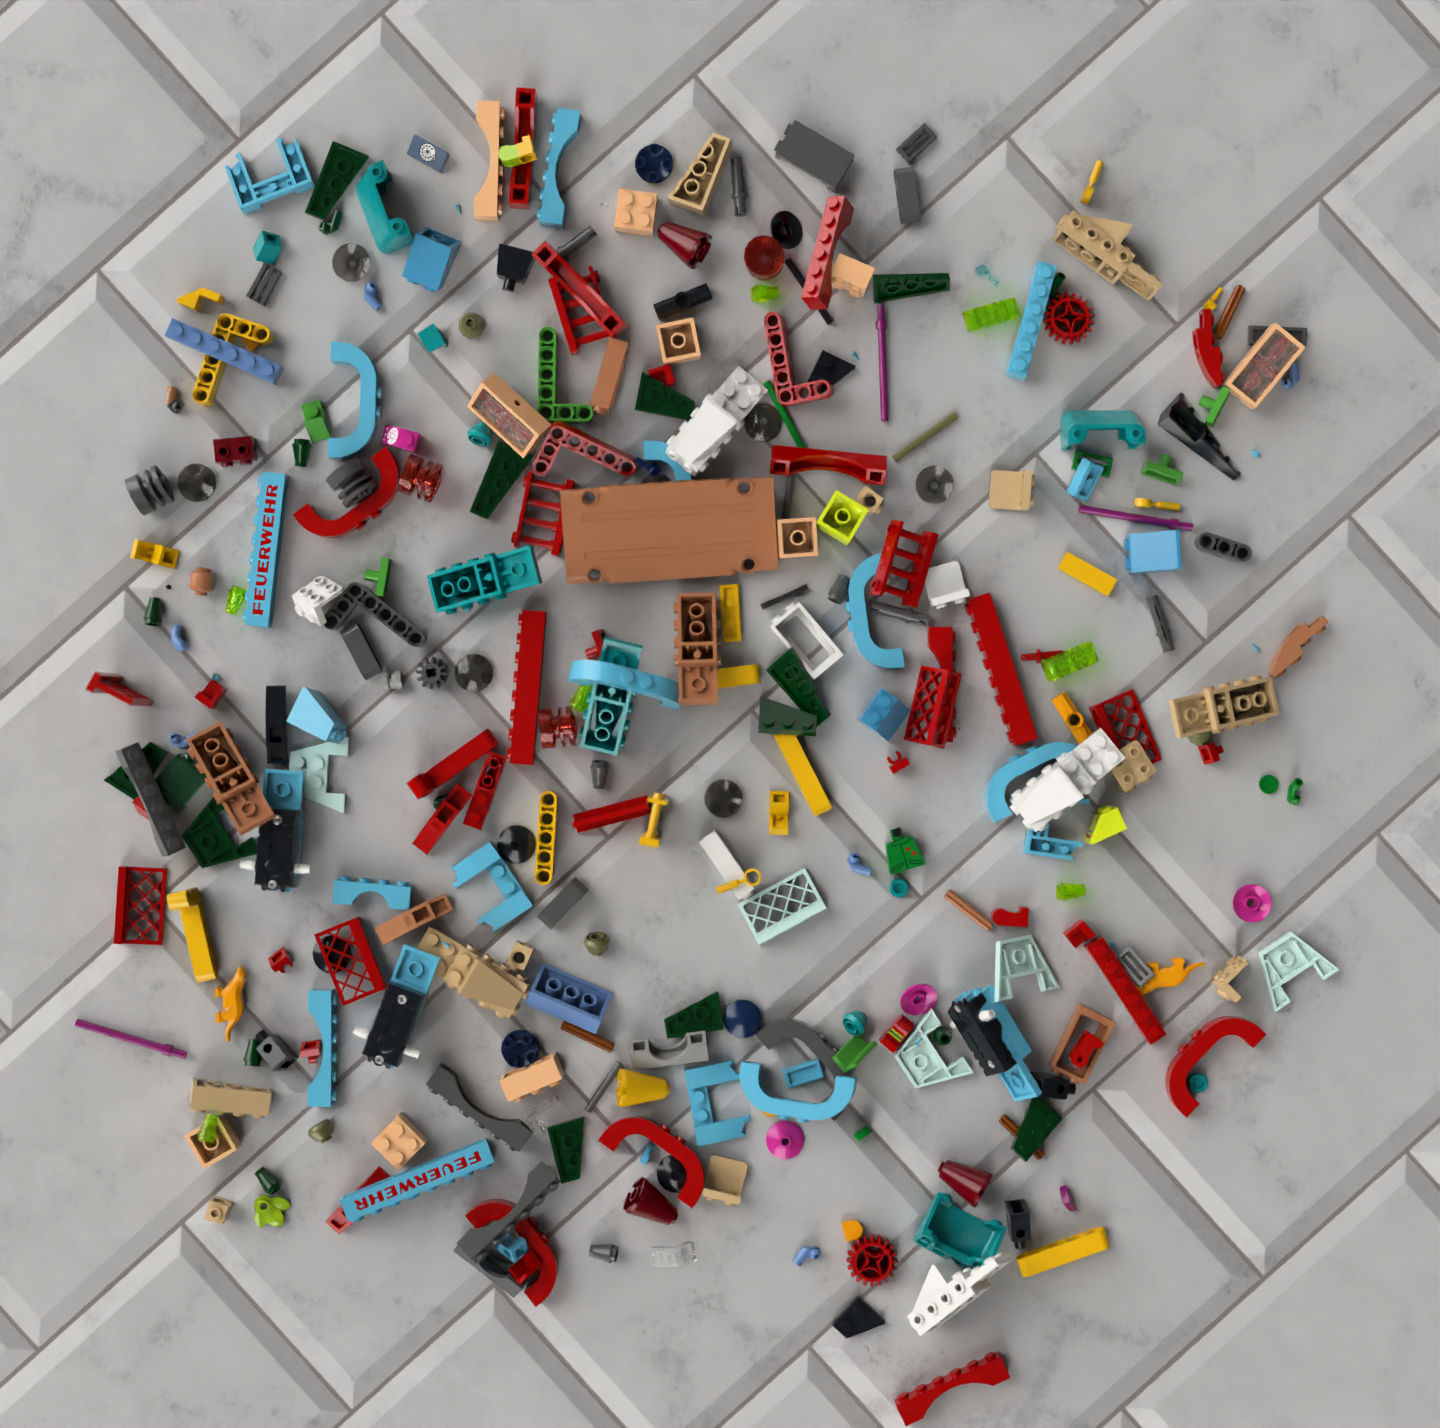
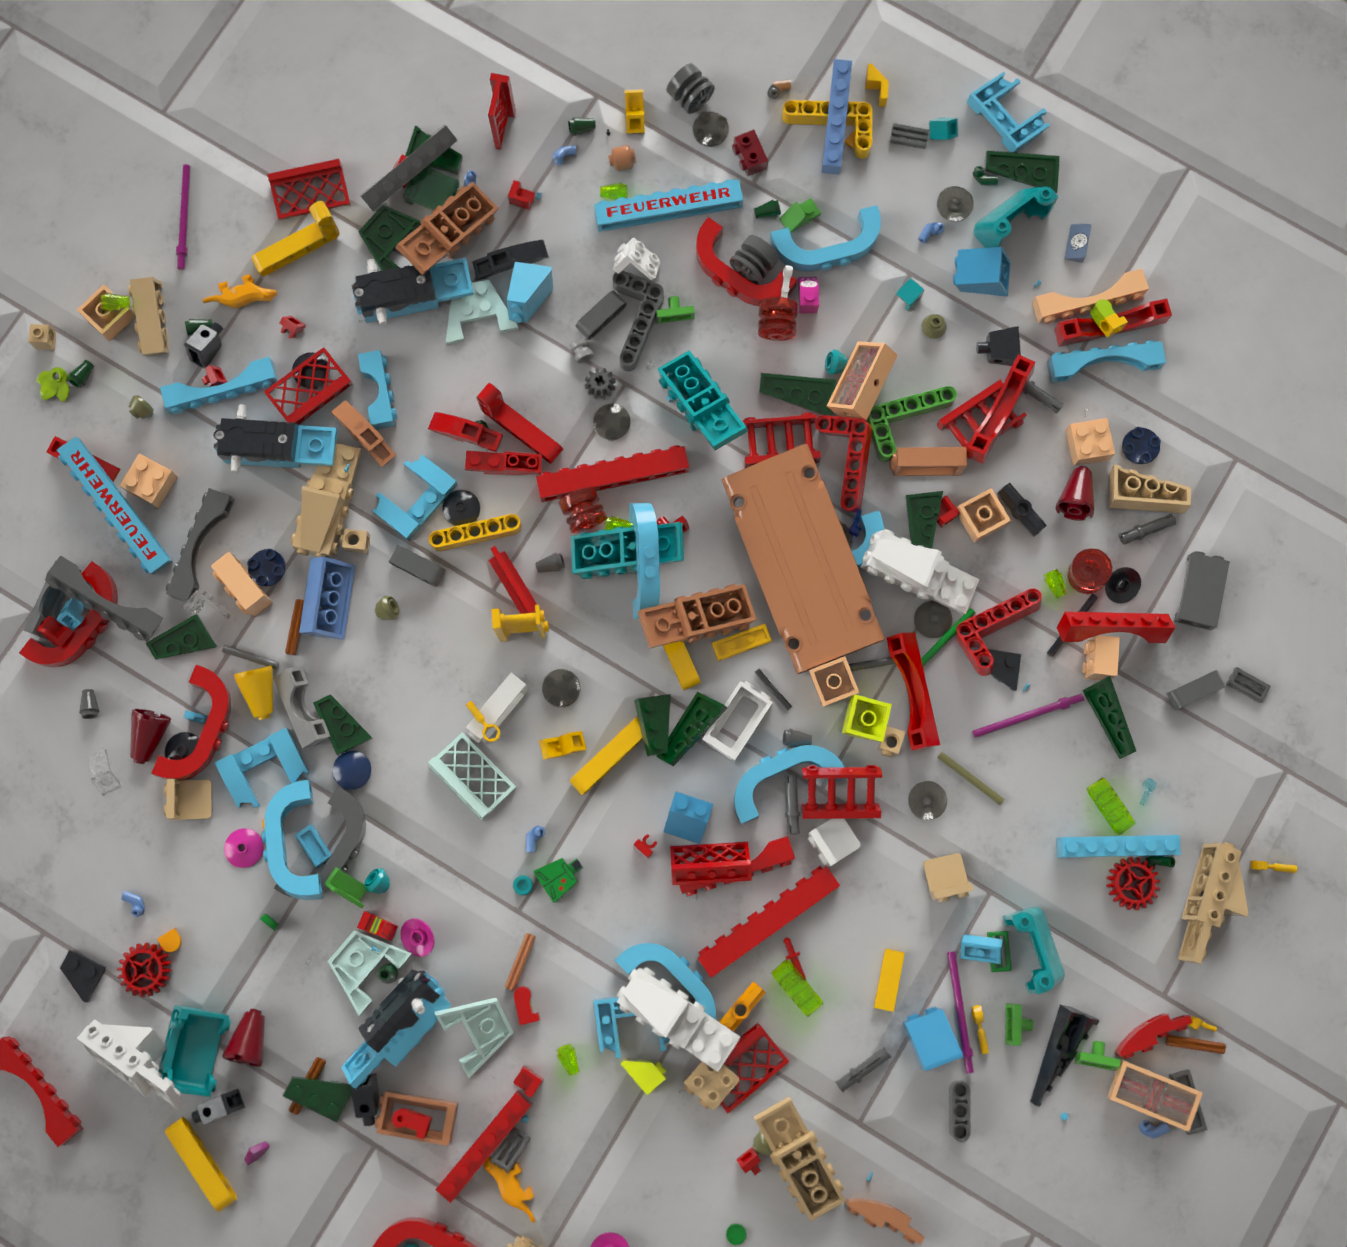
camera: 75 degrees right, 10 degrees down
none -> white piece [776,266,793,314]

